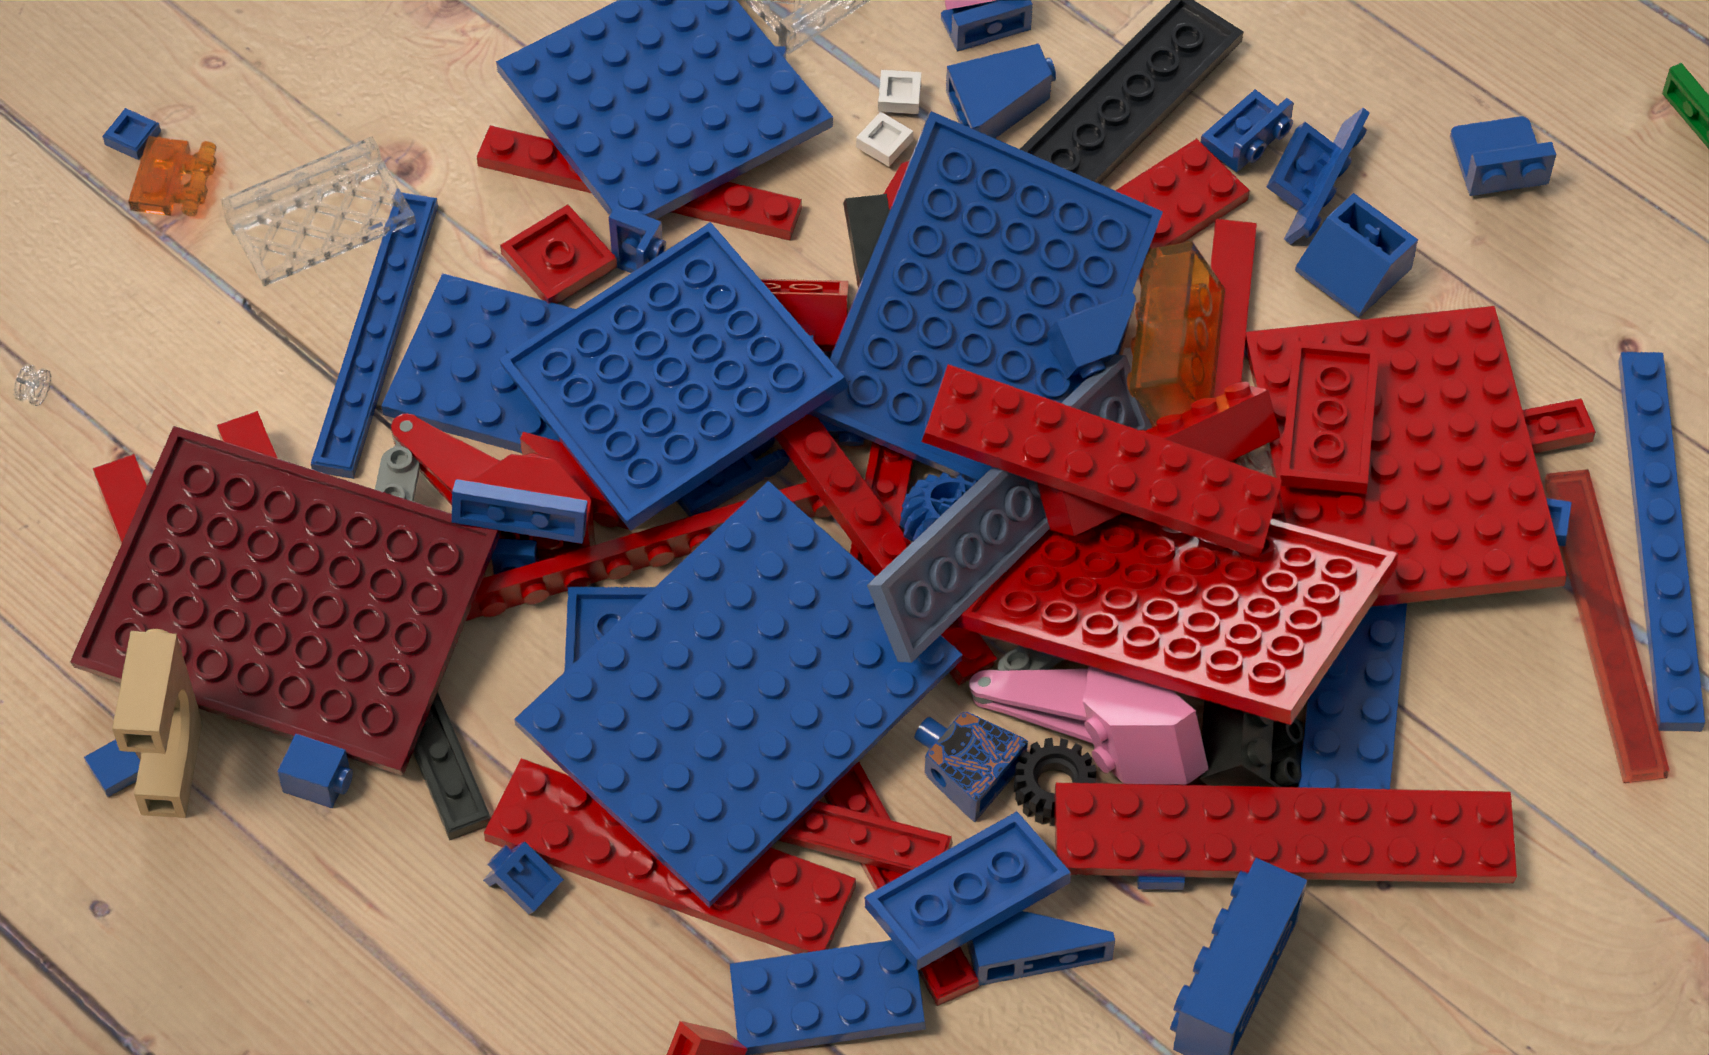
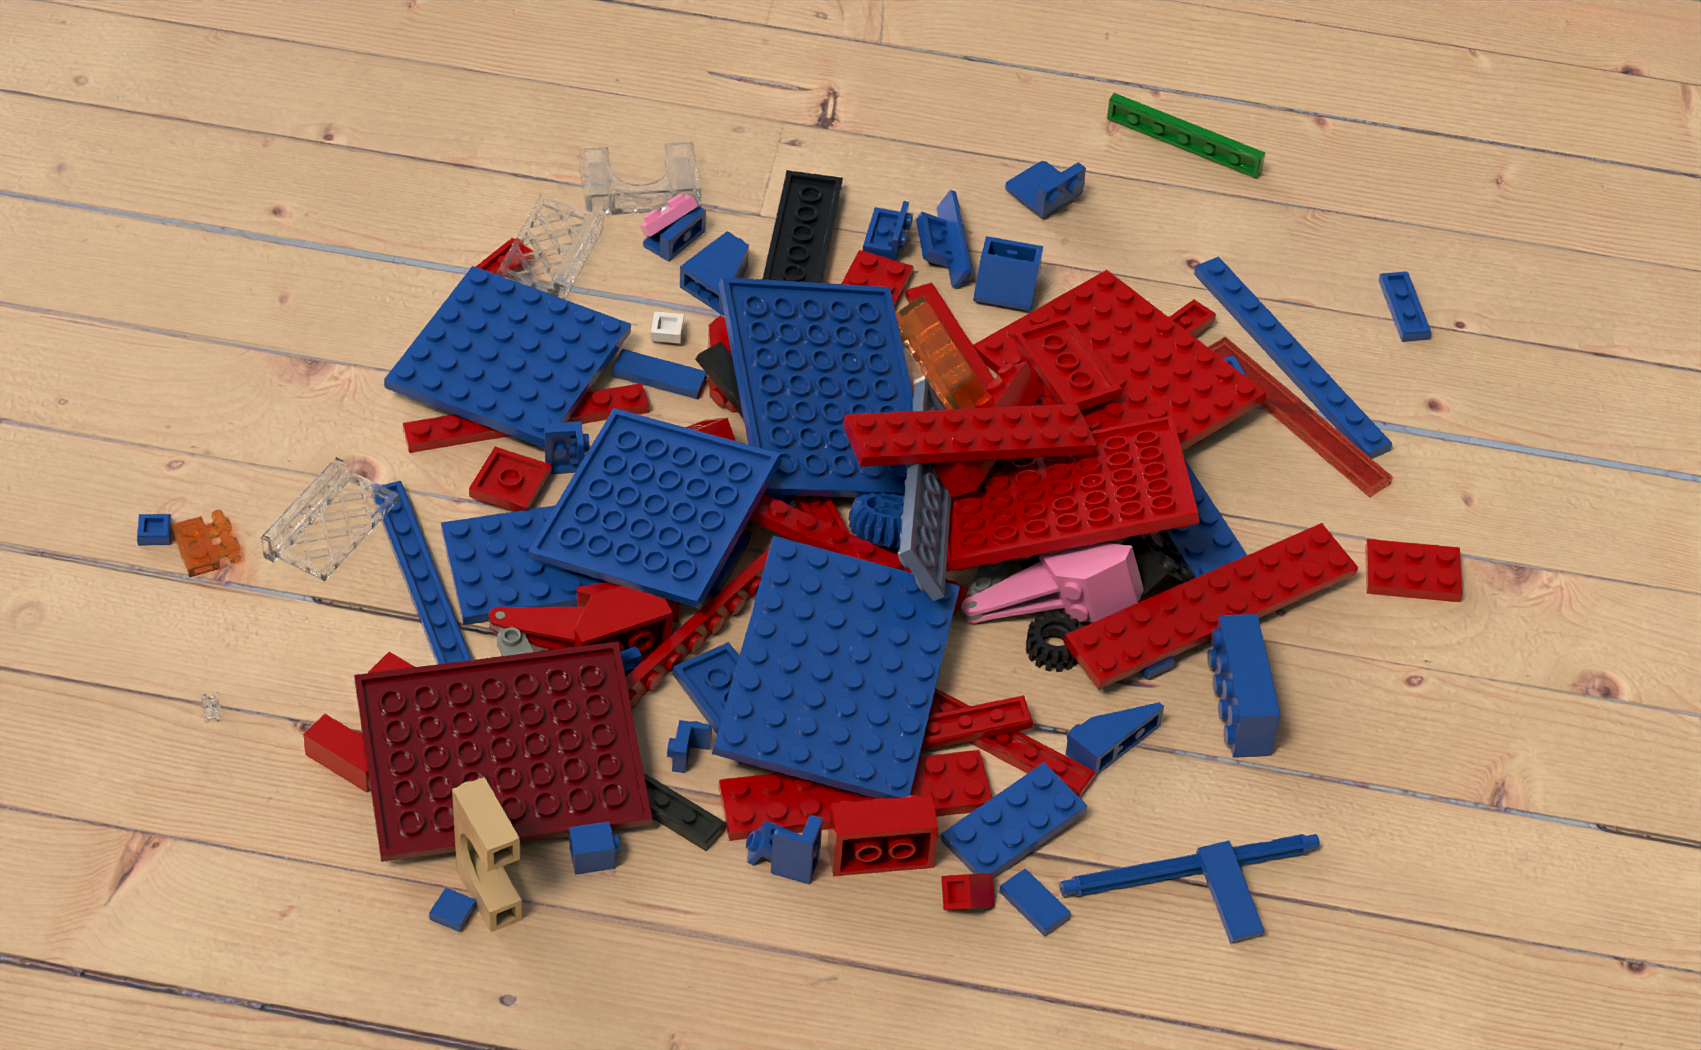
camera: 35 degrees left, 10 degrees down
blue plate [451,479,588,544] -> none
blue plate [864,811,1071,970] -> none
white plate [878,70,921,114] -> none
blue torso [914,712,1028,822] -> none
blue slope [1047,293,1136,380] -> none
none -> blue tile [612,349,707,399]
none -> blue bracket [667,720,712,773]
none -> blue panel [771,815,823,885]
none -> red brick [828,795,938,877]
none -> red plate [1365,539,1462,602]

